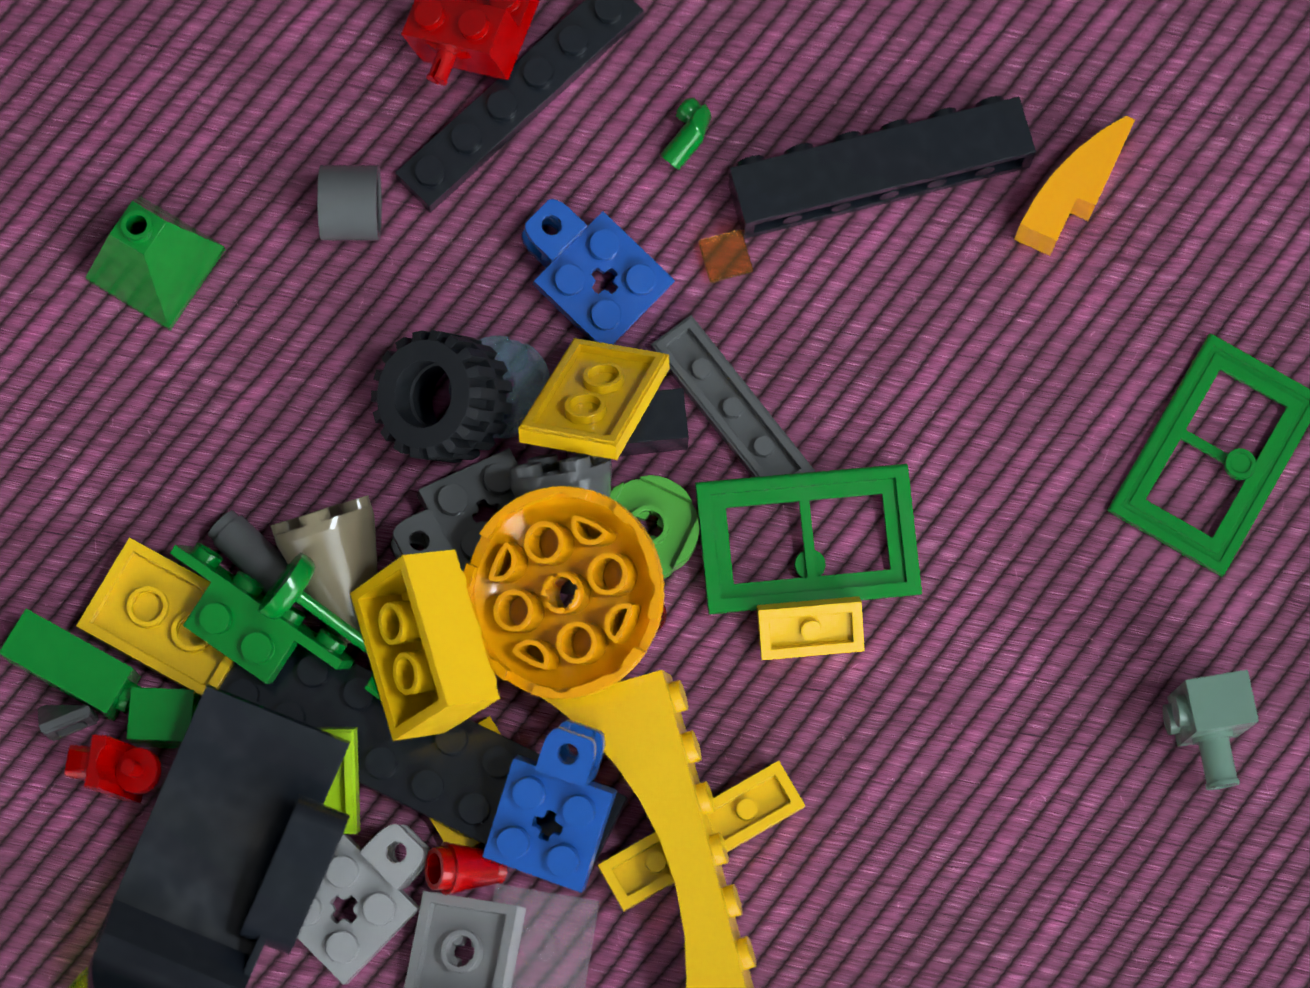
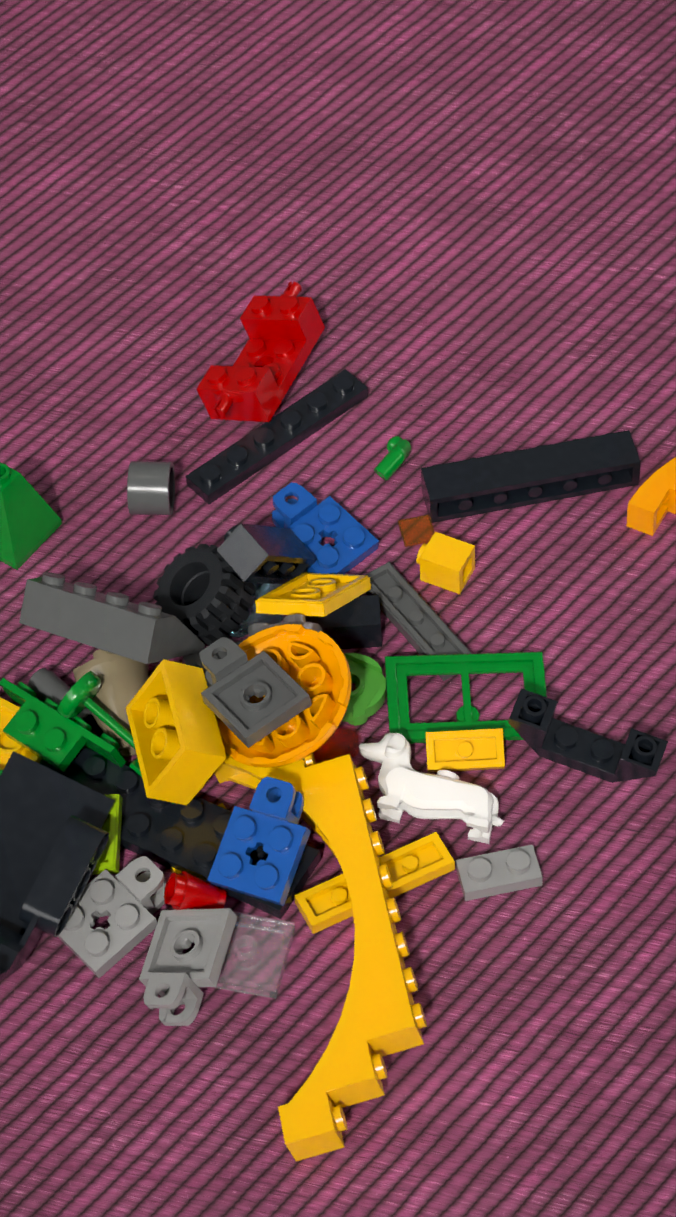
camera: 10 degrees right, 25 degrees down
none -> dark grey slope [19,572,205,664]
none -> dark grey plate [199,637,312,748]
none -> black brick [217,523,317,584]
none -> white animal [359,733,504,844]
none -> yellow brick [416,532,475,594]
none -> light grey plate [456,844,543,901]
none -> black slope [508,688,668,783]

